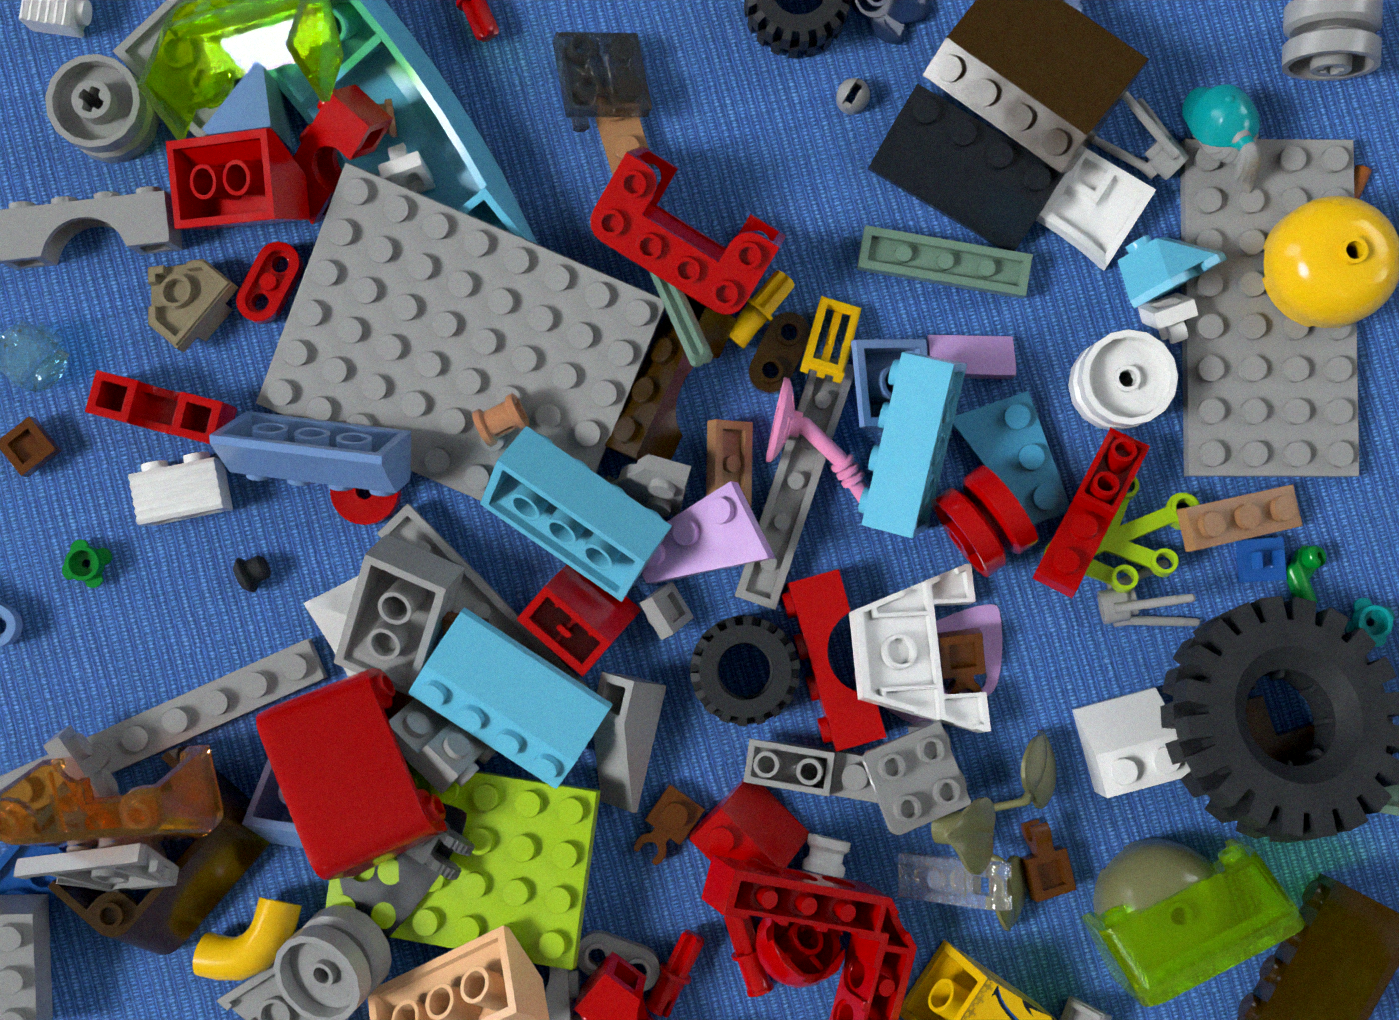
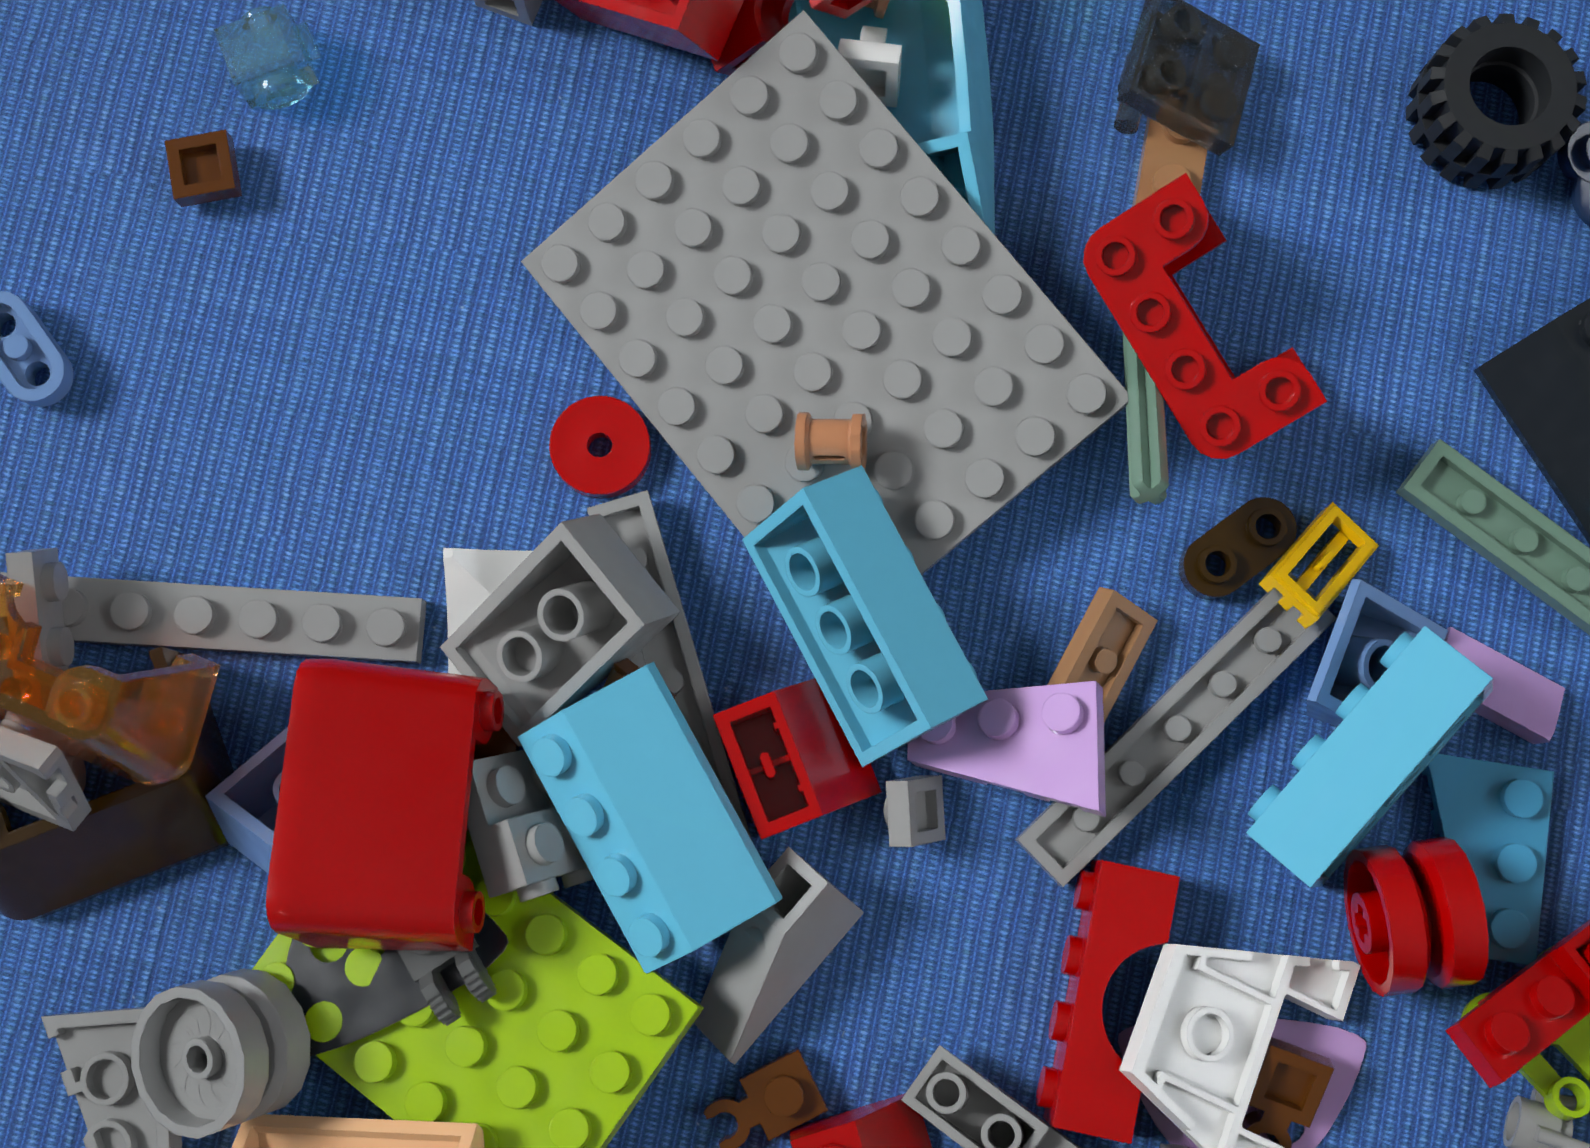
camera: 30 degrees right, 5 degrees down
green plate [62,539,112,588] -> none
red arch [85,370,237,445] -> none
white brick [128,452,233,527] -> none
dark tan plate [148,259,239,353] -> none
yellow cylinder [192,897,302,981] -> none
medium blue slope [209,411,411,496] -> none
black piece [233,555,271,593] -> none
red plate [236,241,303,324] -> none
dark brown arch [605,294,737,463] -> none
light grey wing [605,454,691,517] -> none
black tyre [690,615,800,726] -> none
yellow axle [729,270,795,349] -> none
bright pink dish [766,377,869,503] -> none
light grey hinge [836,78,870,115] -> none

